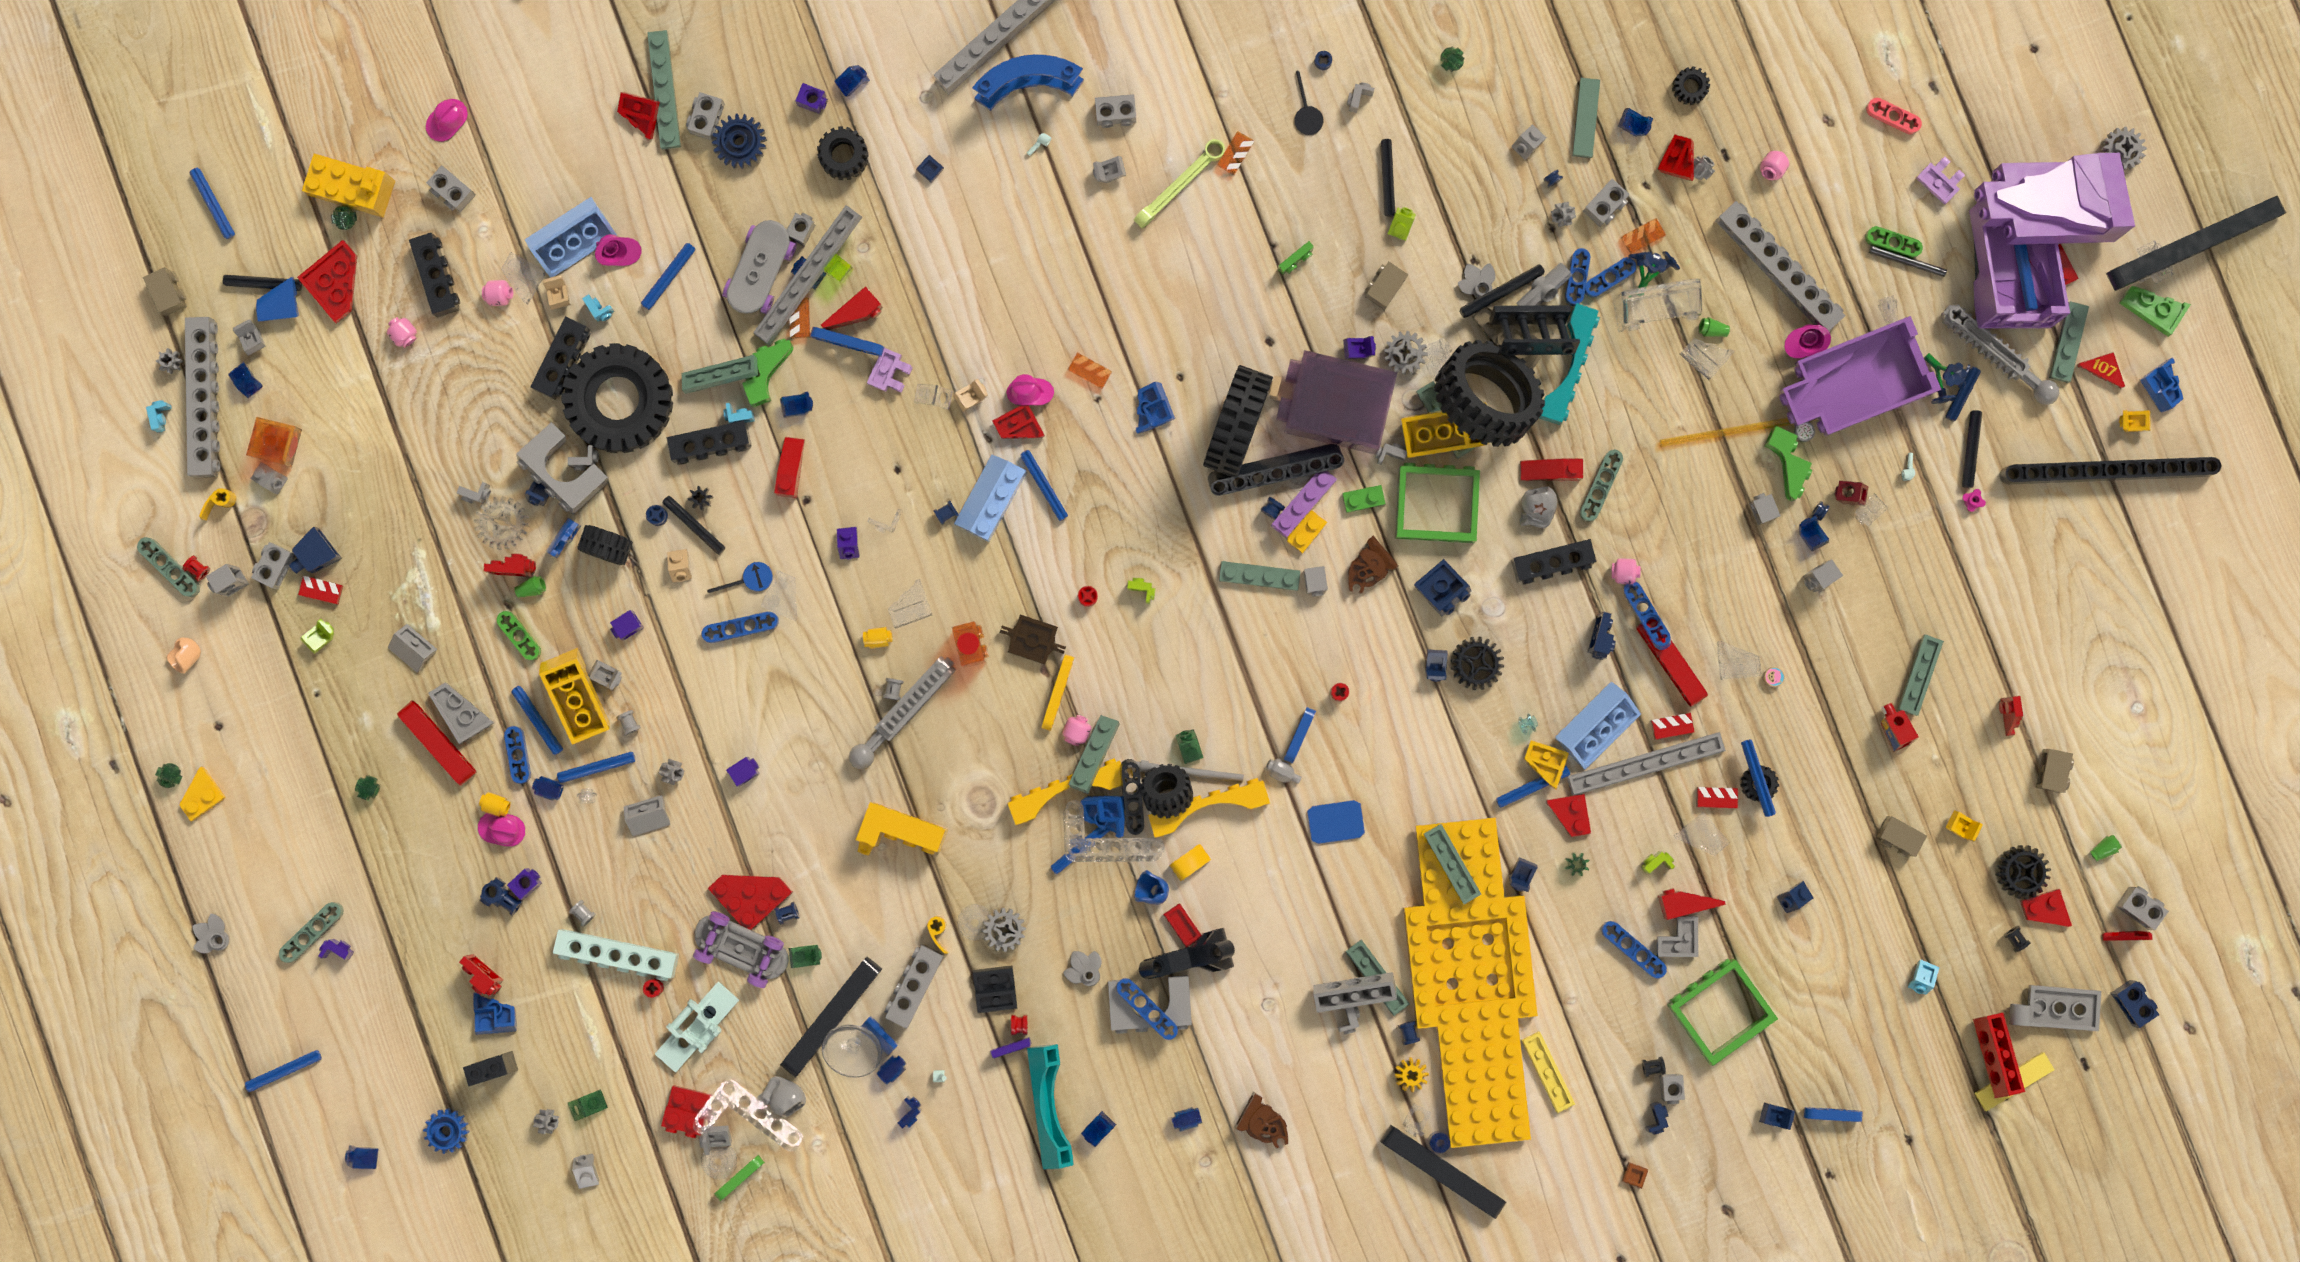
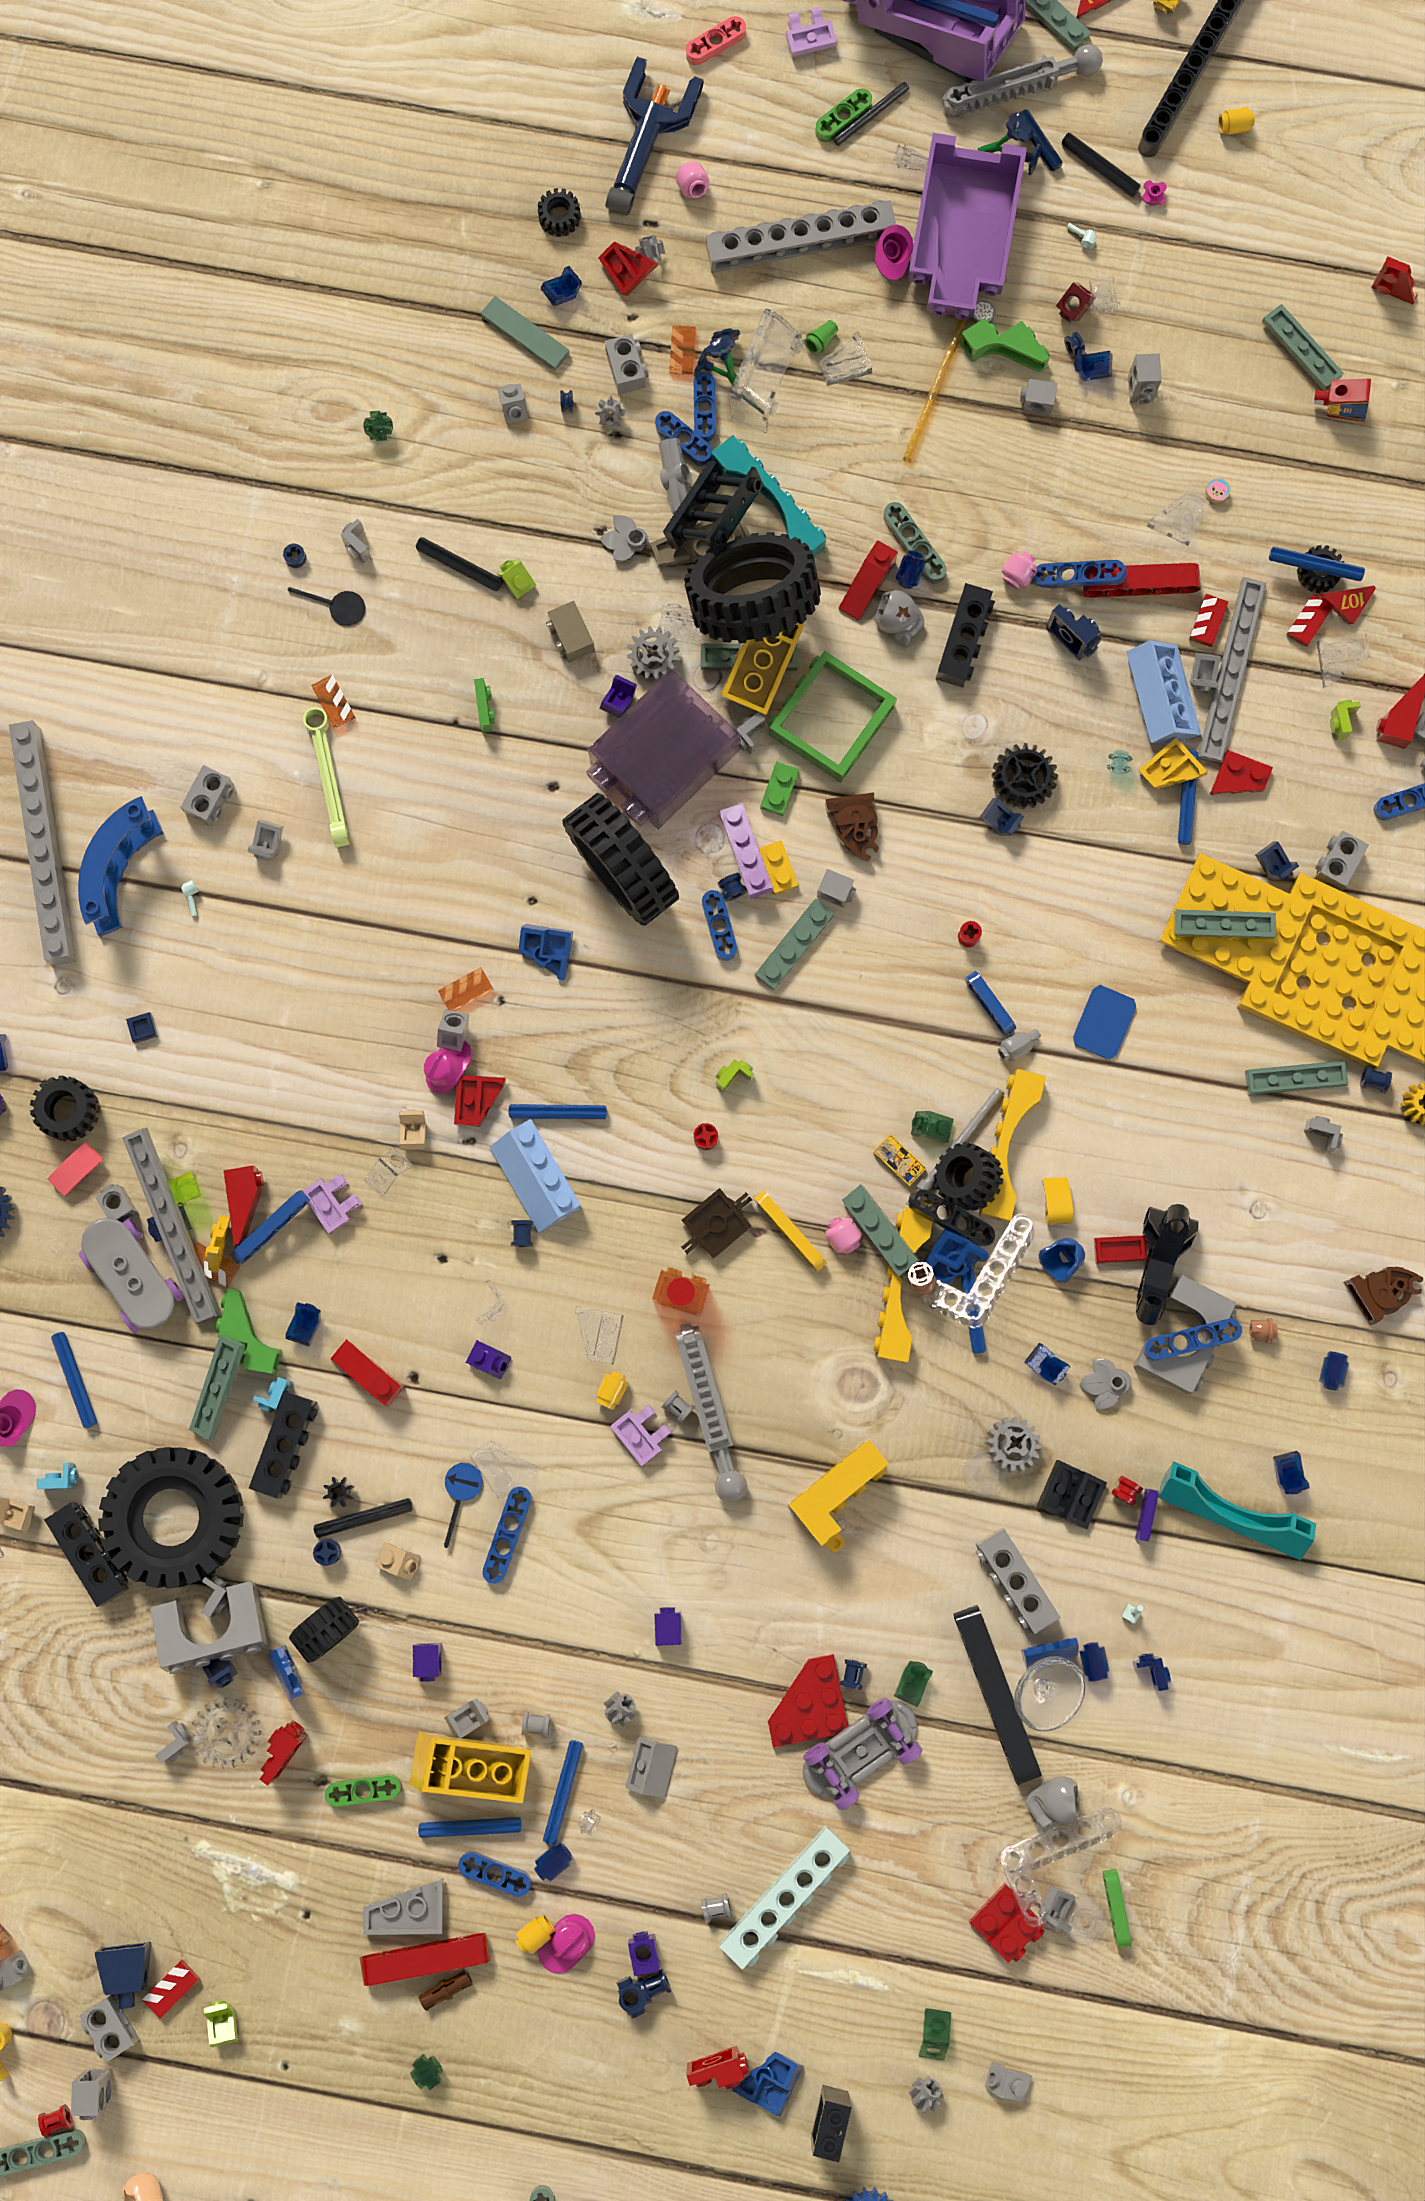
camera: 55 degrees left, 5 degrees down
light grey panel [388,624,437,672] -> none
bright green cone [514,576,546,598] -> none
red bush [643,979,664,998] -> none
light aqua piece [655,981,739,1073] -> none
yellow panel [927,916,949,954] -> none
black beam [1208,444,1344,496] -> none
light grey brick [1313,972,1397,1013] -> none
dark blue plate [1414,559,1472,617] -> none
black axle [1459,264,1545,318] -> none
clear green gear [1565,852,1590,876] -> none
none -> coral slope [47,1141,104,1197]
none -> yellow wing [204,1215,230,1272]
none -> reddish brown pin [419,1969,473,2011]
none -> light grey brick [437,1009,469,1052]
none -> dark blue piece [605,56,704,215]
none -> lavender plate [610,1405,671,1466]
none -> blue beam [702,890,737,961]
none -> tile [873,1134,927,1187]
none -> clear blue brick [895,550,926,589]
none -> nougat wheel [908,1262,936,1295]
none -> clear blue bracket [1024,1343,1070,1386]
none -> light grey bracket [1190,653,1221,691]
none -> yellow brick [1218,107,1255,135]
none -> nougat hose [1249,1318,1278,1344]
none -> light grey brick [1315,831,1369,891]
none -> red tile [1319,586,1376,625]

